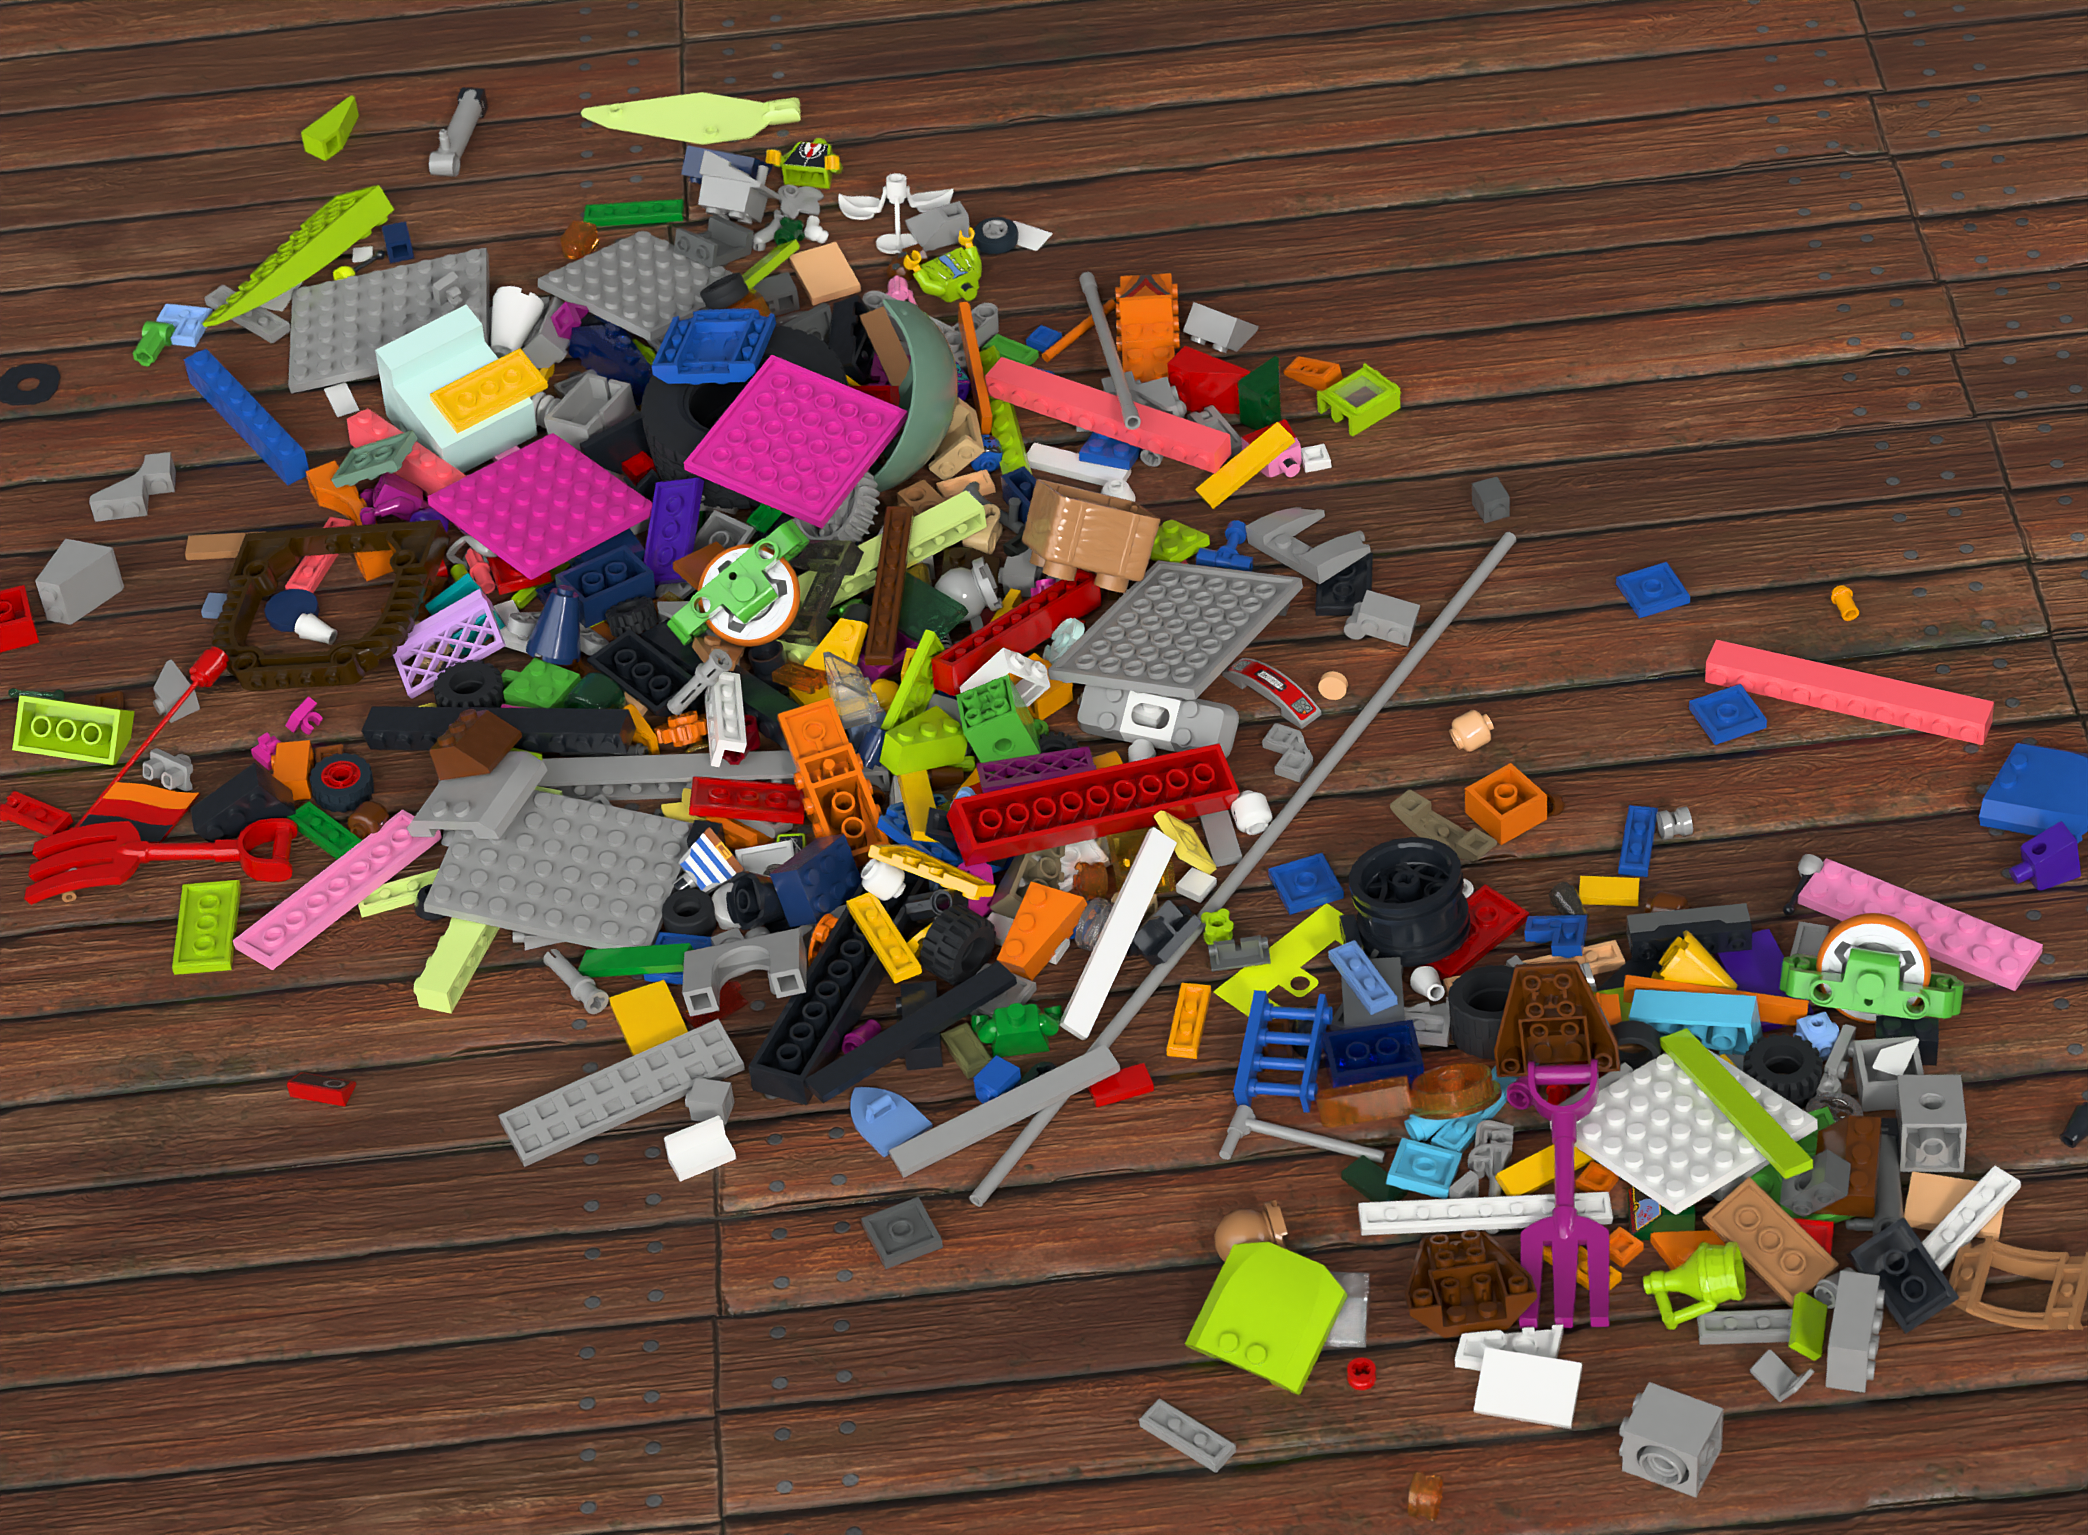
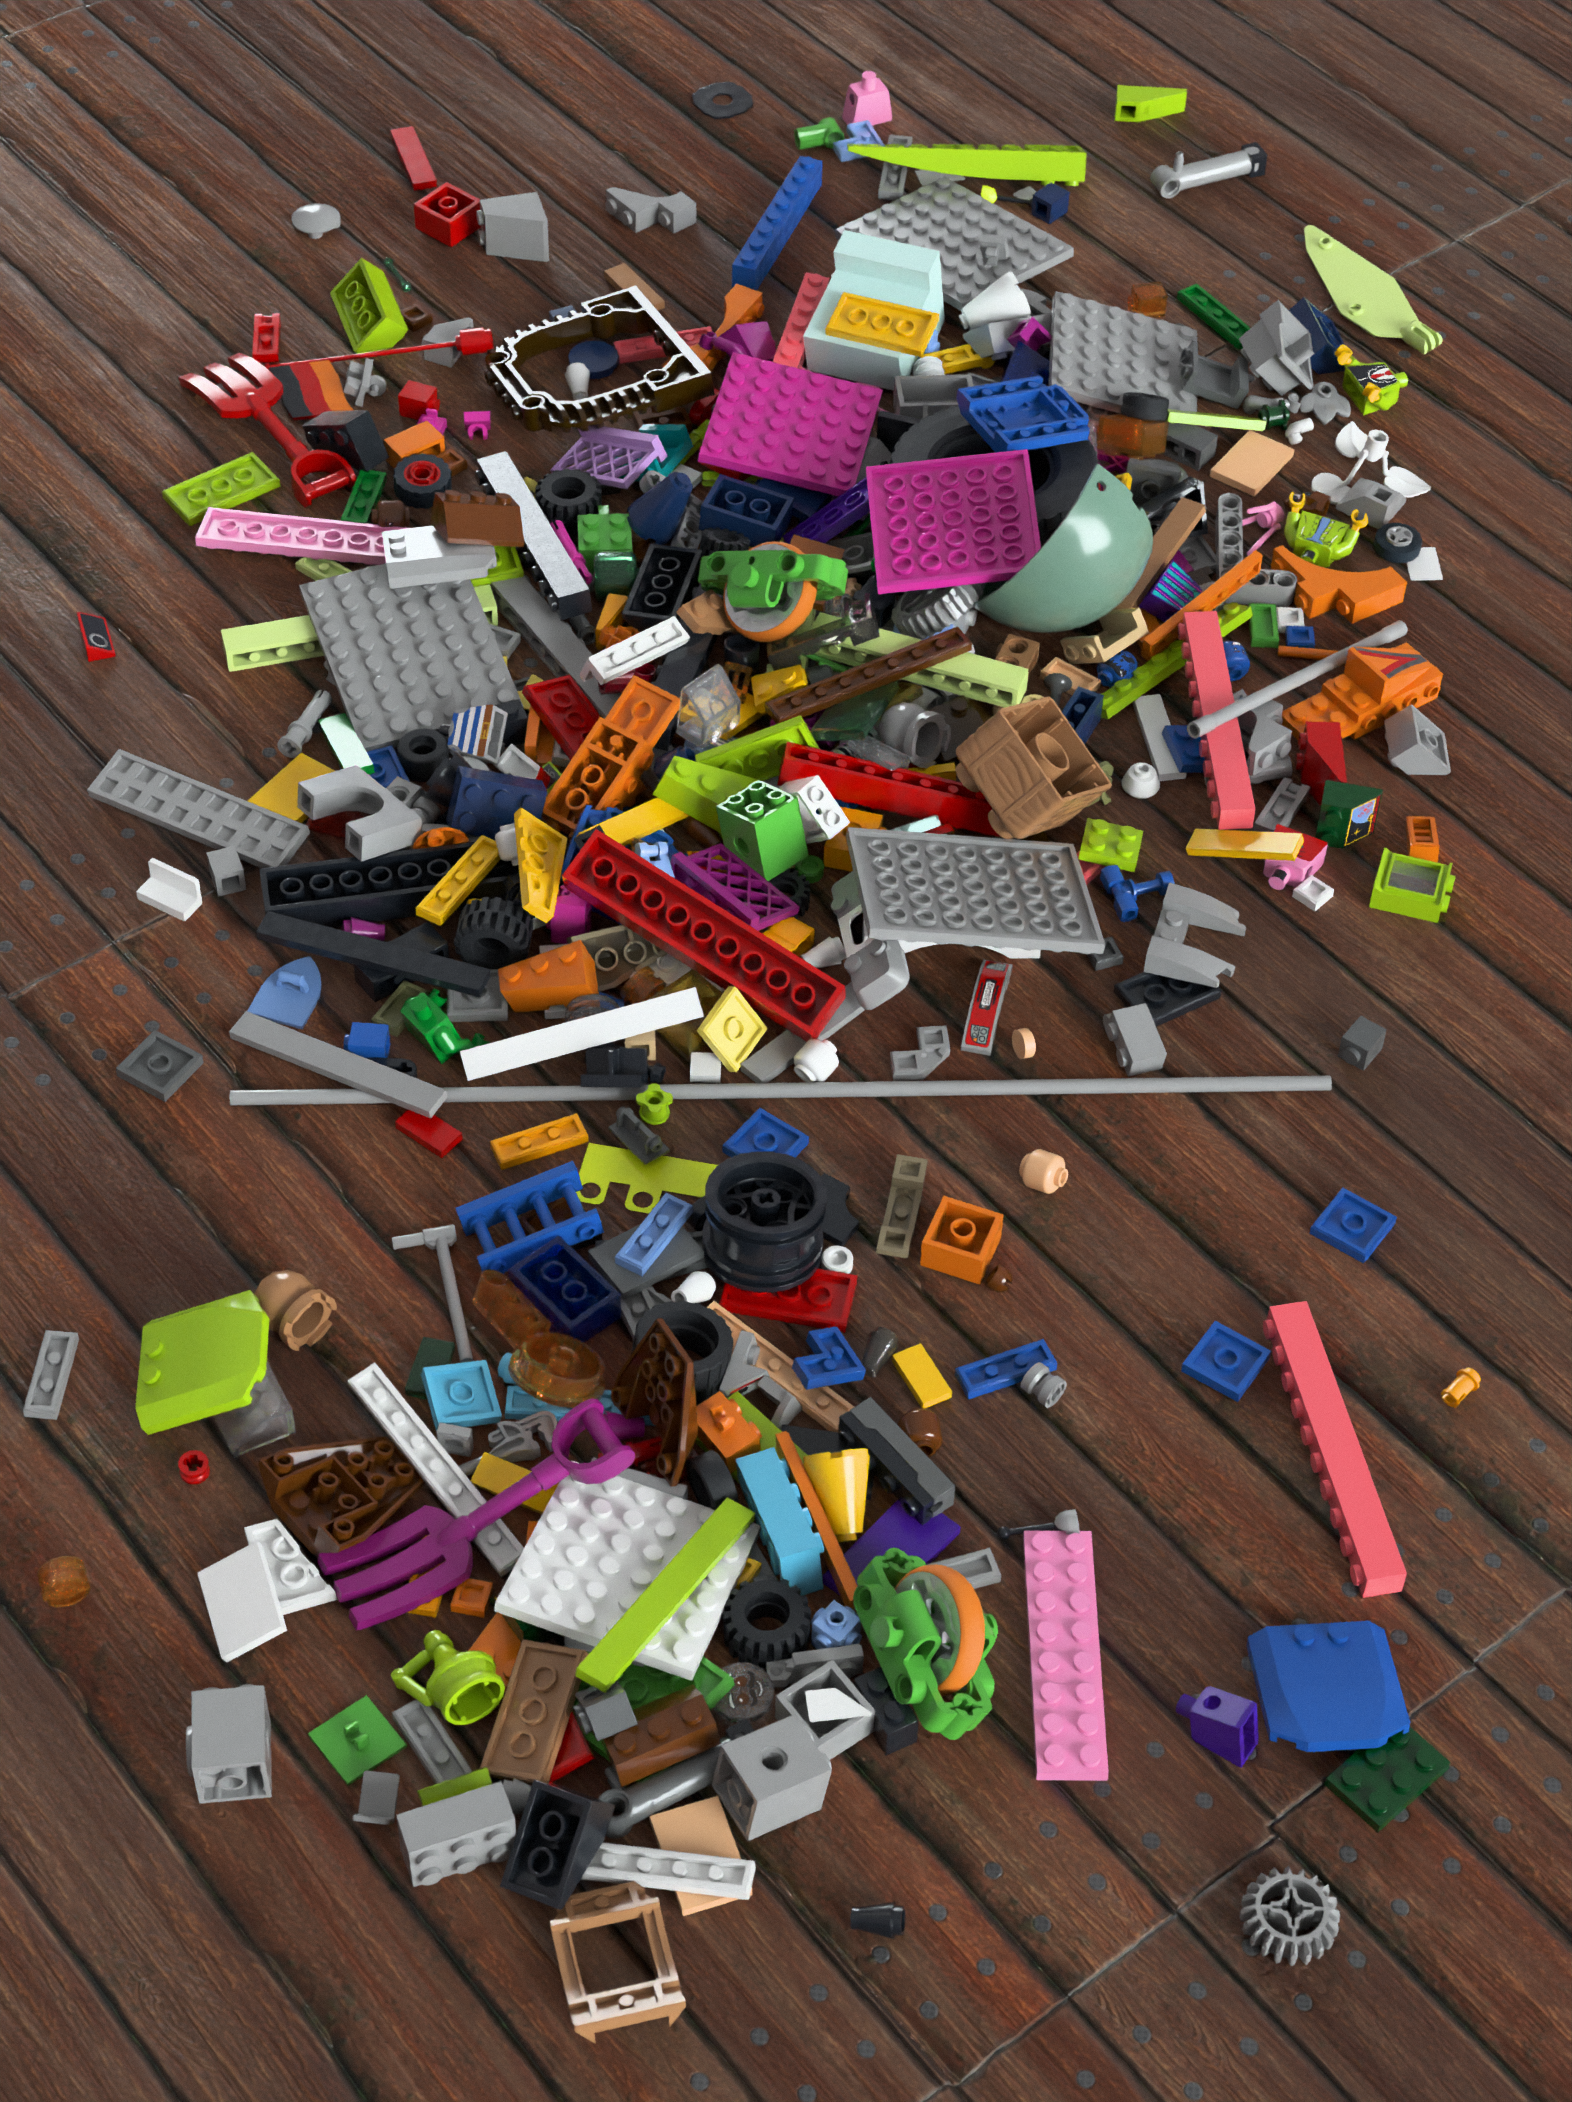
camera: 50 degrees right, 5 degrees up
sand green plate [331,430,418,488] -> none
light grey pin [667,649,732,715] -> none
none -> bright green piece [308,1695,407,1786]
none -> red brick [398,380,440,420]
none -> bright pink torso [842,71,892,125]
none -> clear panel [846,733,911,771]
none -> orange arch [1271,545,1407,624]
none -> white tile [1276,607,1305,633]

